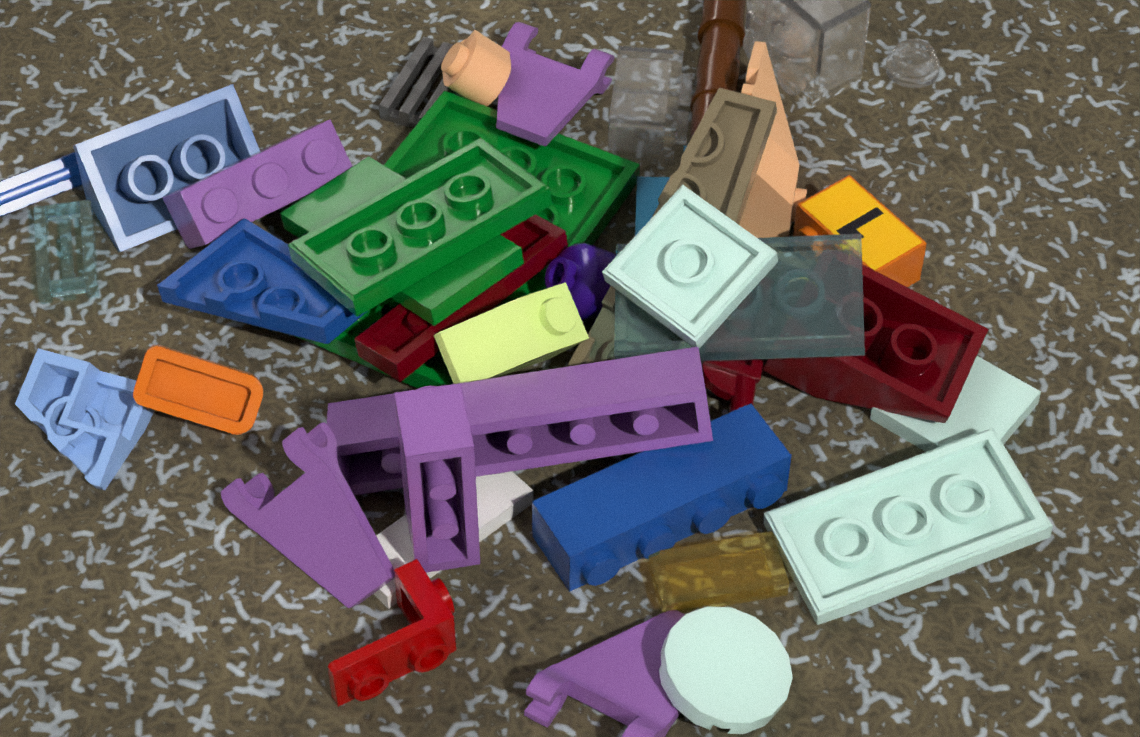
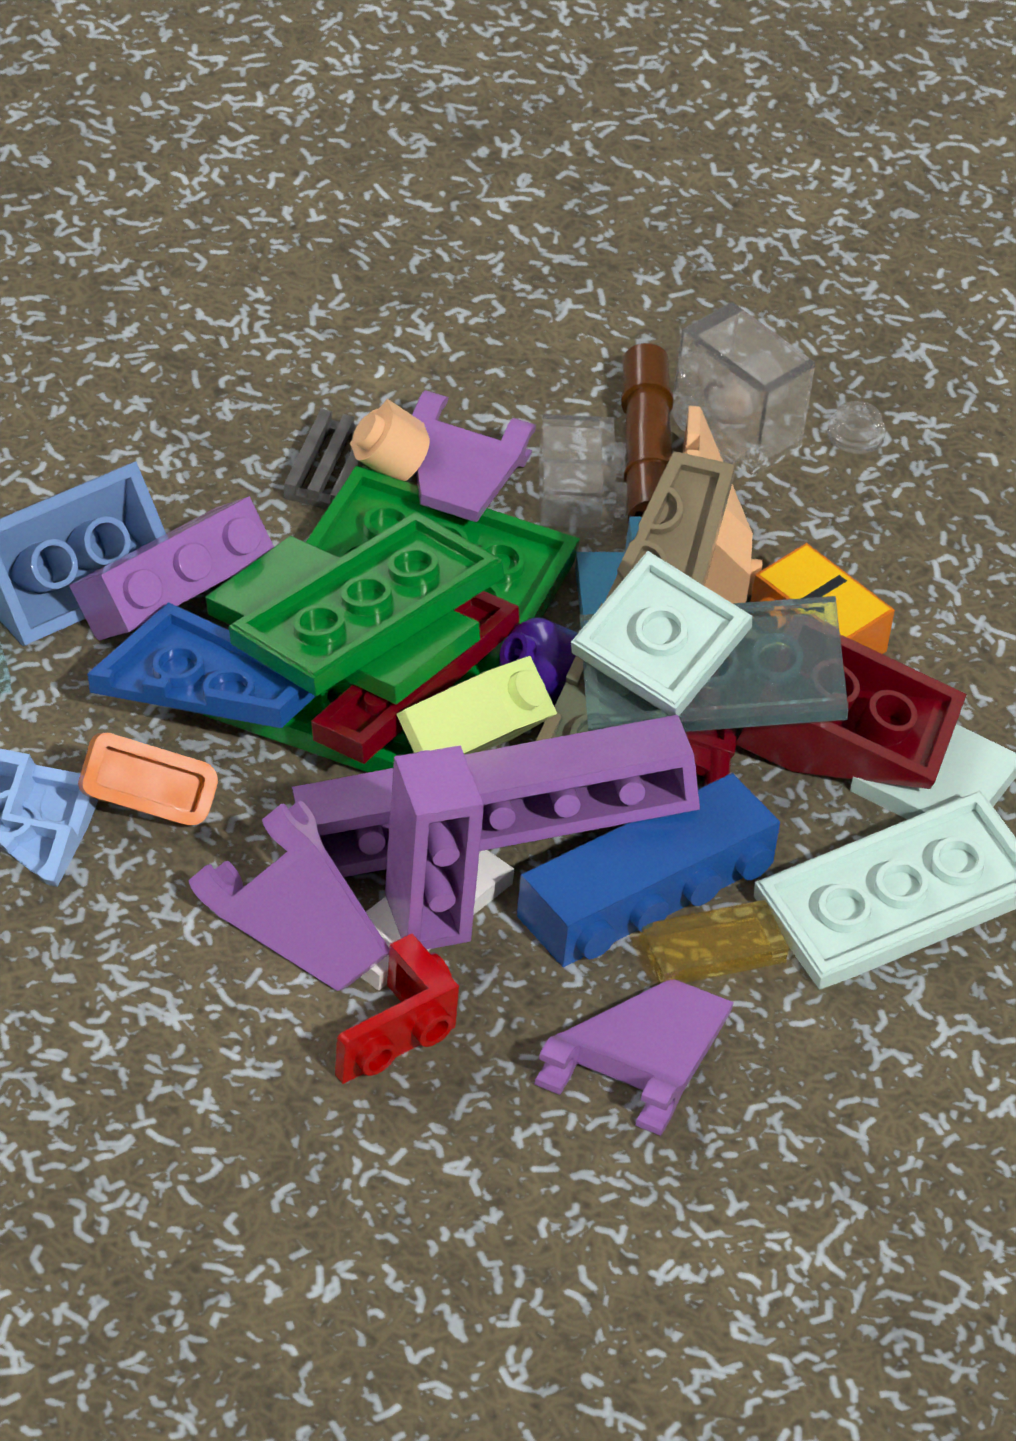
camera: 10 degrees left, 5 degrees down
light aqua tile [659,606,793,734] -> none

